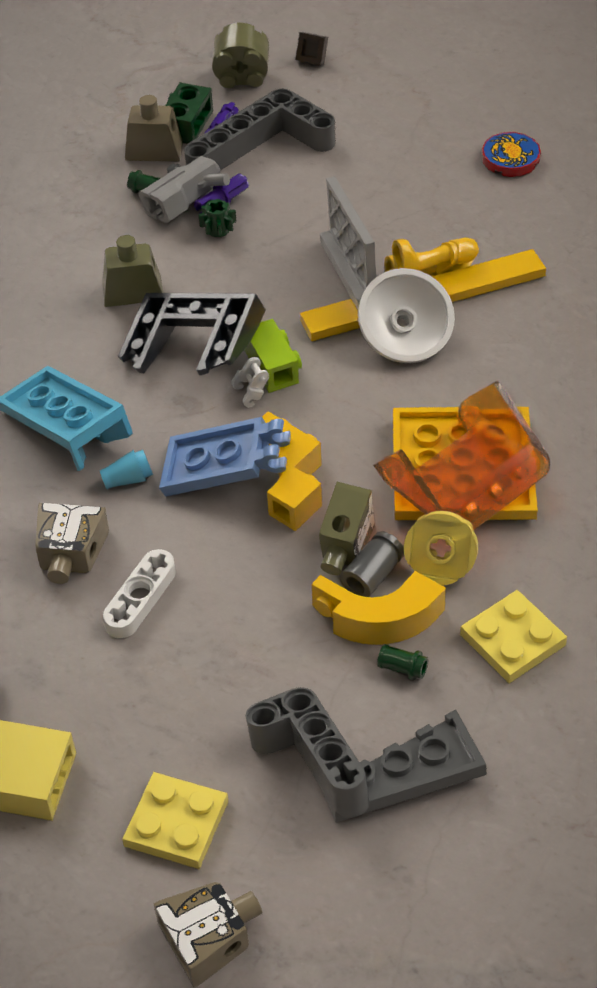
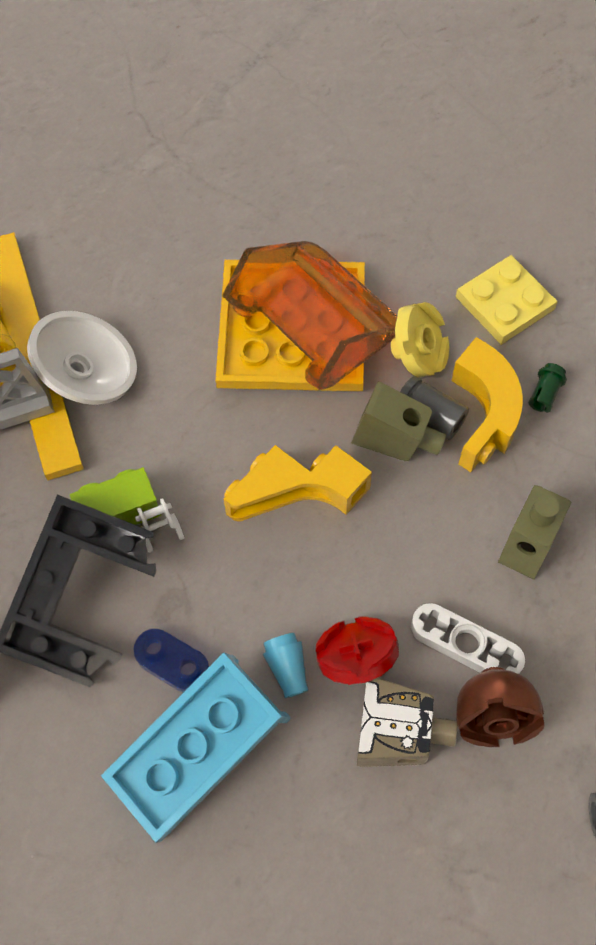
camera: 90 degrees left, 15 degrees up
medium blue tile [159,417,291,497] -> none
none -> clear blue plate [133,629,209,693]
none -> red tile [315,616,399,685]
none -> copper cylinder [456,667,545,747]
none -> olive torso [498,485,572,580]

